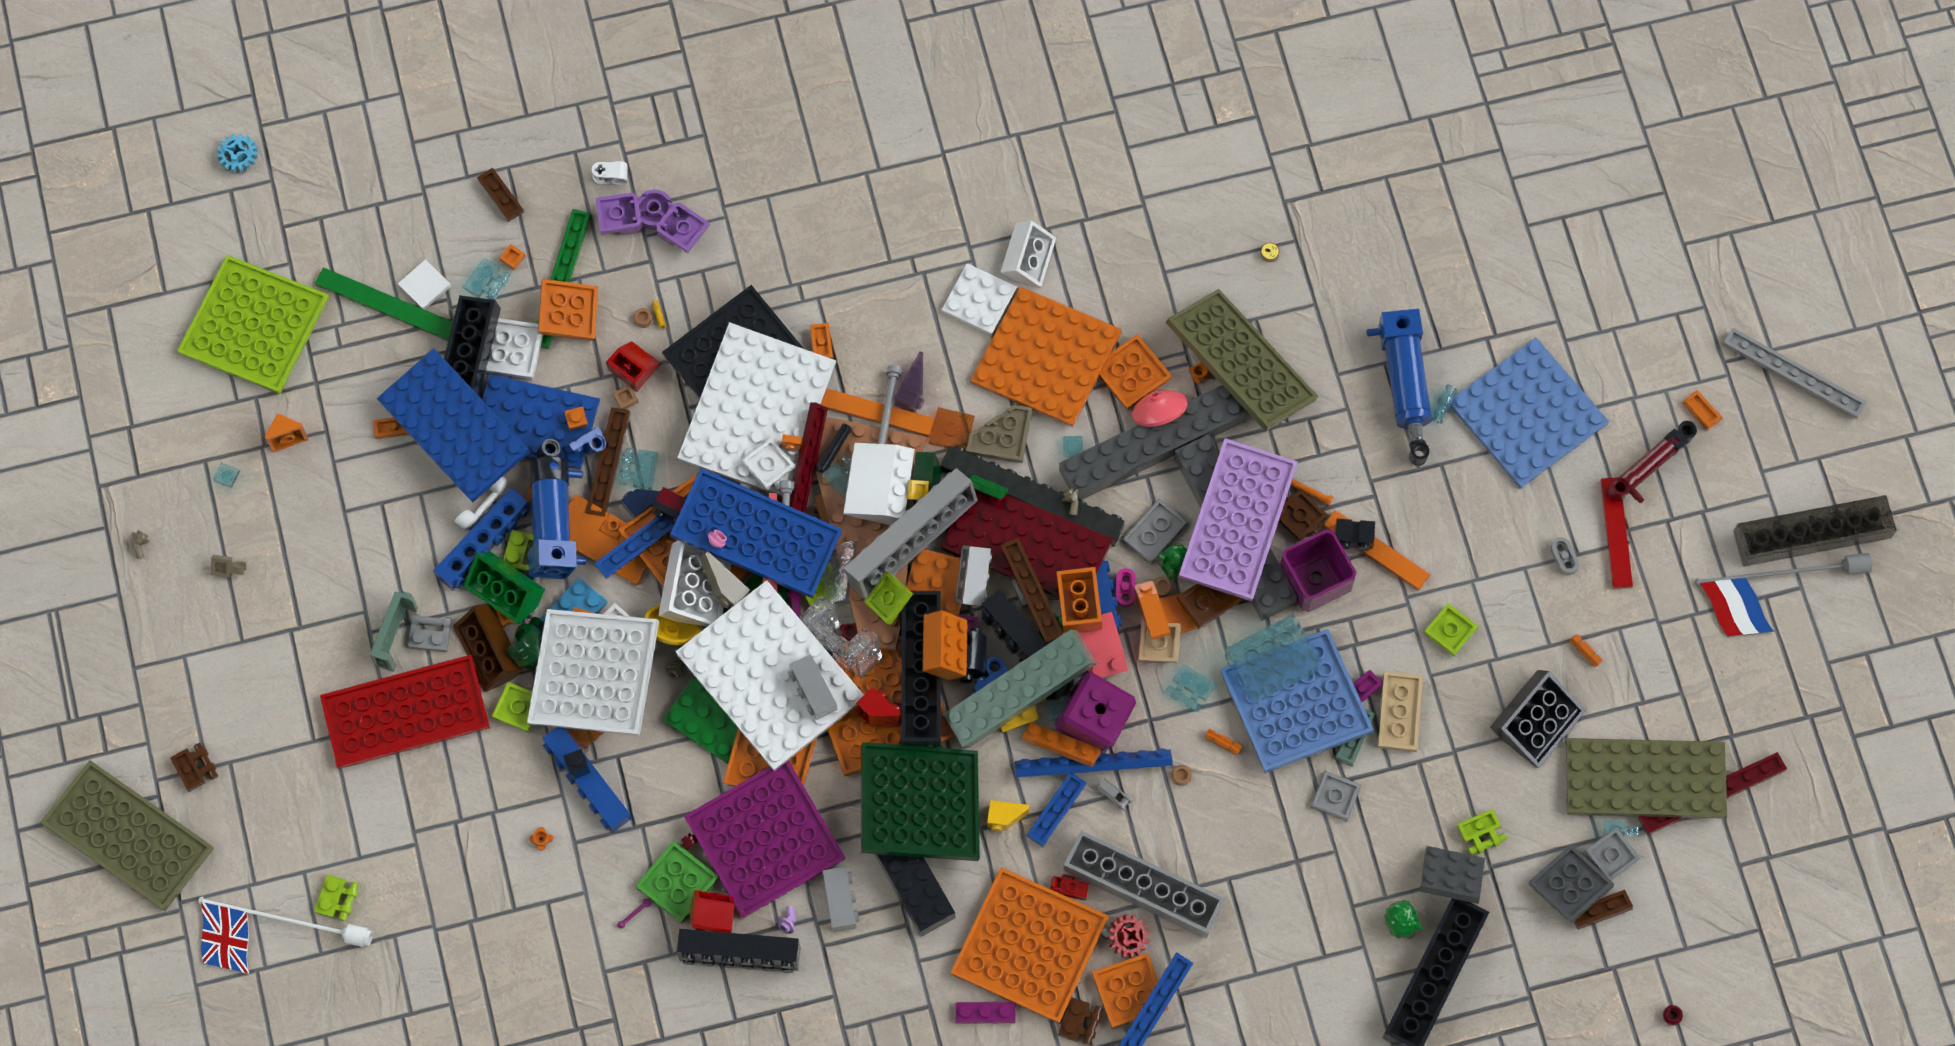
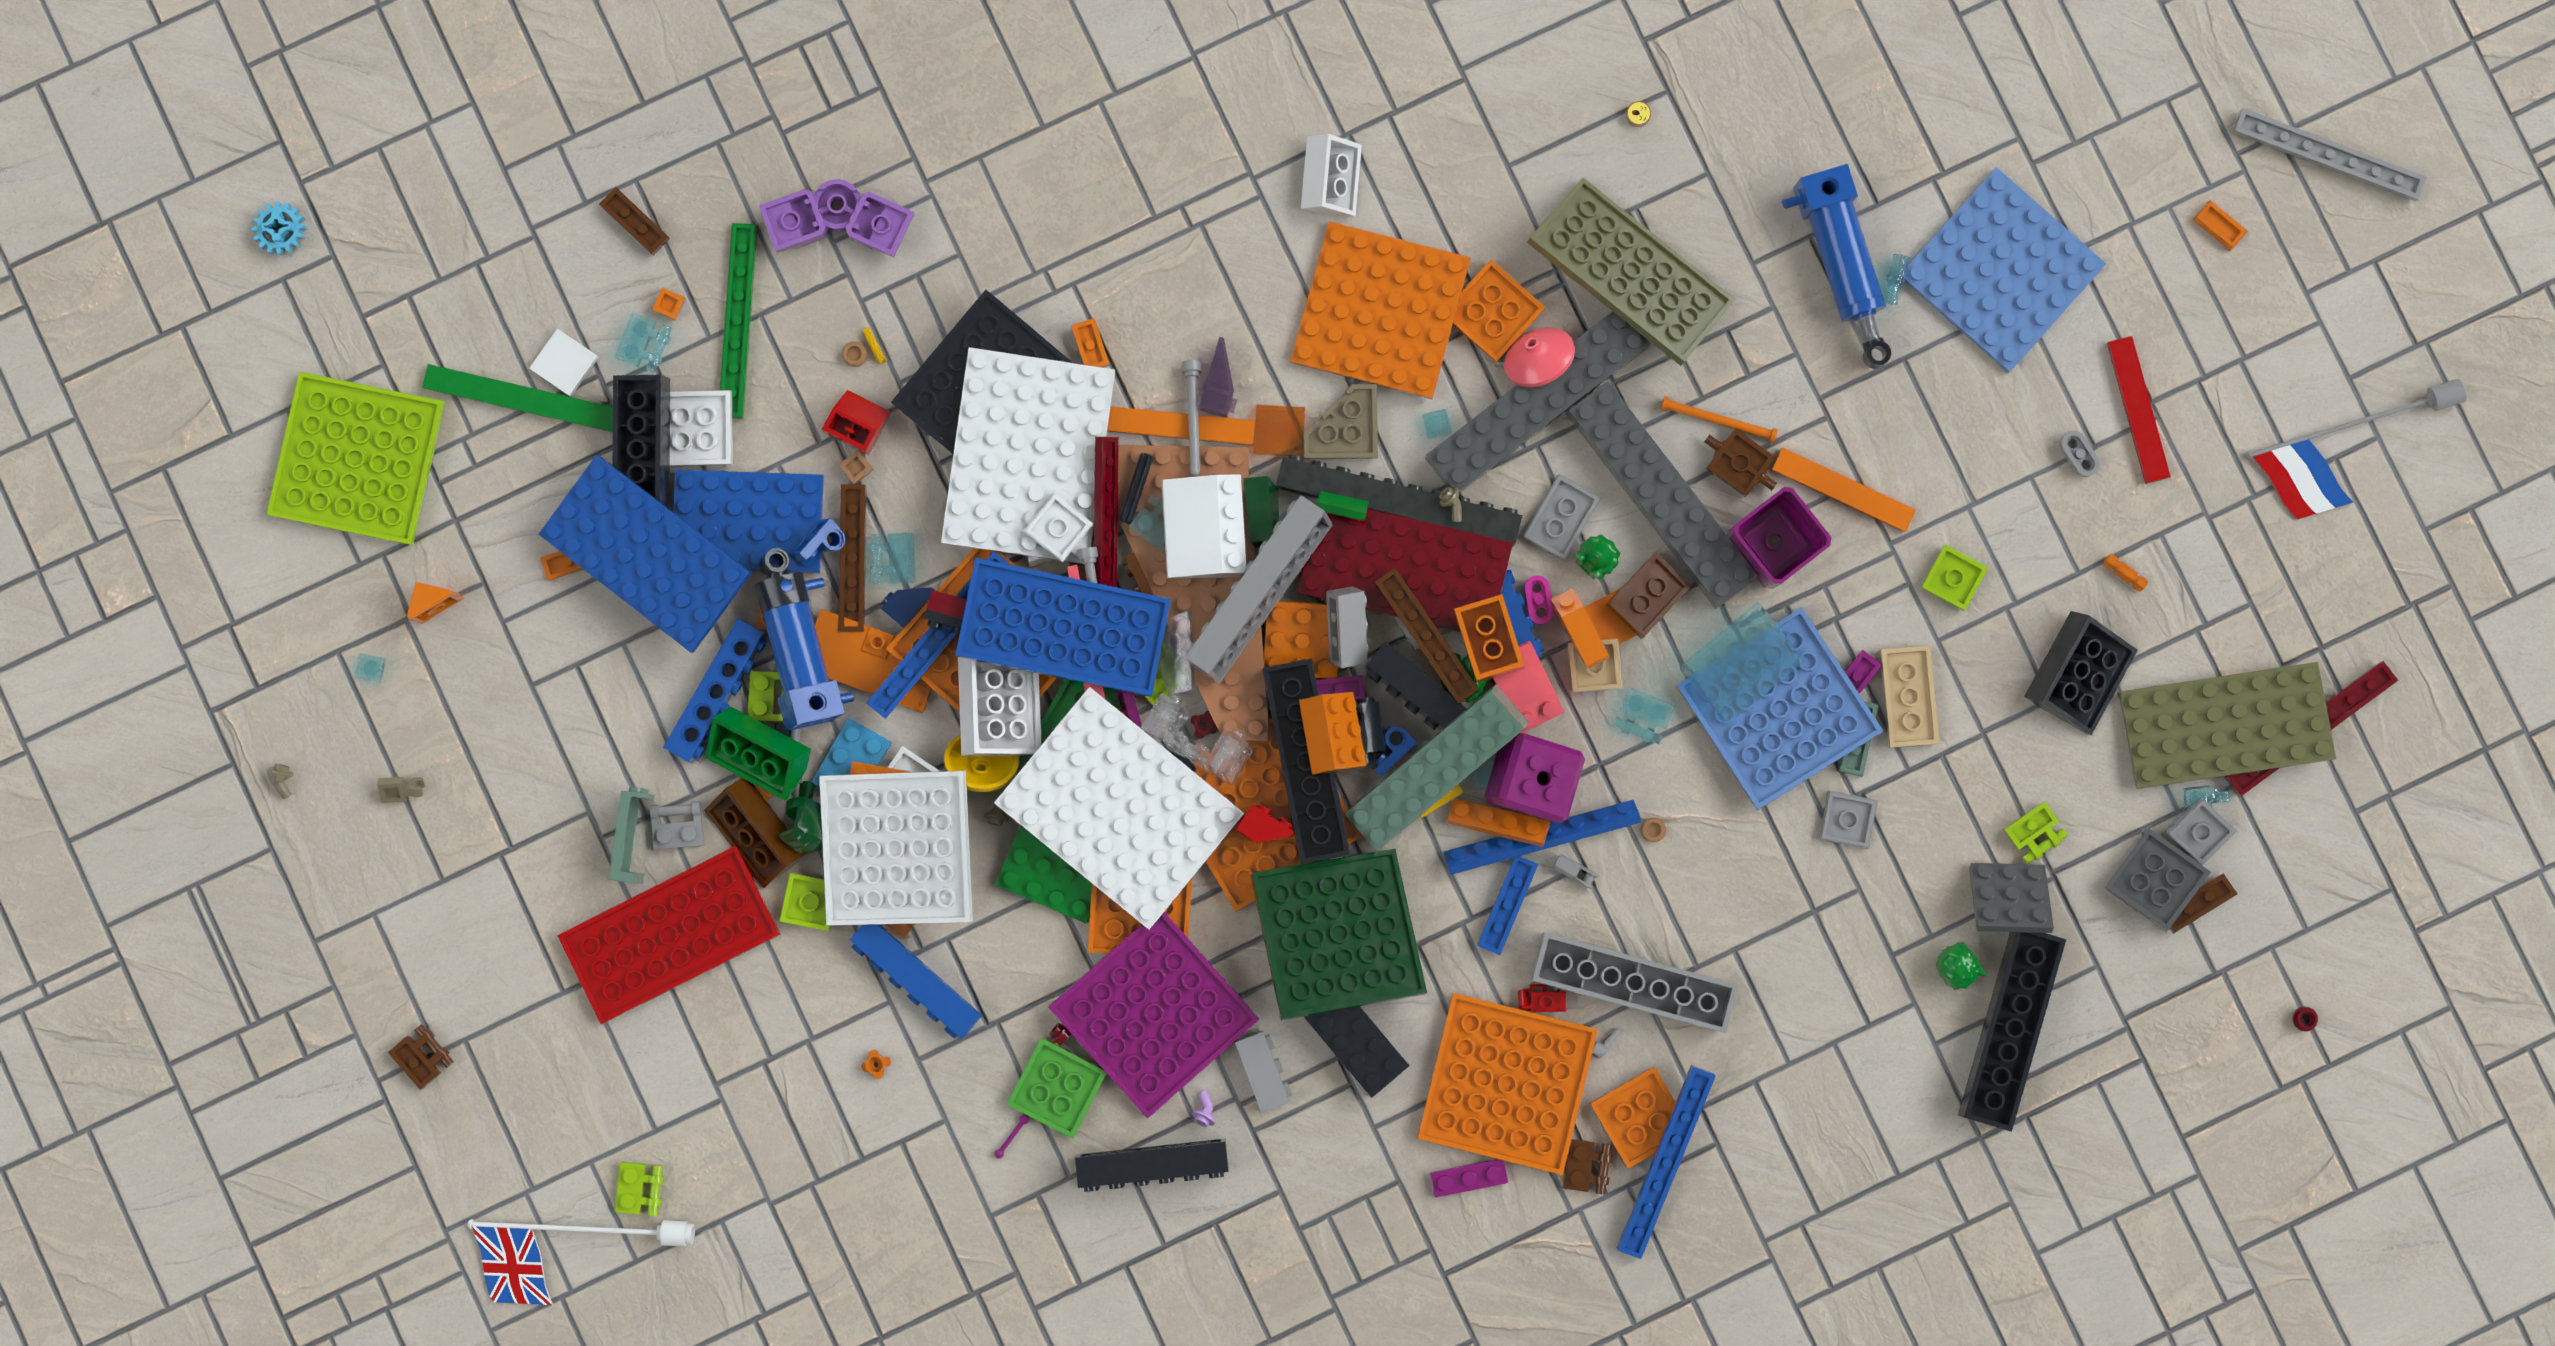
camera: 15 degrees left, 15 degrees up
olive plate [40,760,214,911] -> none
white piece [455,477,507,530] -> none
orange plate [538,279,598,341] -> none
black brick [563,749,591,780] -> none
orange plate [564,406,588,431] -> none
white piece [592,161,628,185] -> none
red slope [689,890,734,933] -> none
slope [699,551,749,609] -> none
bright pink plate [708,530,727,548] -> none
orange plate [781,434,802,451] -> none
light grey brick [788,654,837,720] -> none
lime plate [864,571,913,625] -> none
yellow plate [907,480,929,500] -> none
white plate [941,263,1017,336] -> none
yellow slope [987,800,1029,832] -> none
red gear [1107,914,1150,958] -> none
medium nougat tile [1154,577,1172,597] -> none
lavender plate [1178,438,1298,601] -> none
orange plate [1189,362,1211,383] -> none
orange axle [1205,729,1242,755] -> none
black brick [1335,518,1375,551] -> none
dark red piece [1607,421,1697,503] -> none
clear smoke brick [1733,495,1897,567] -> none

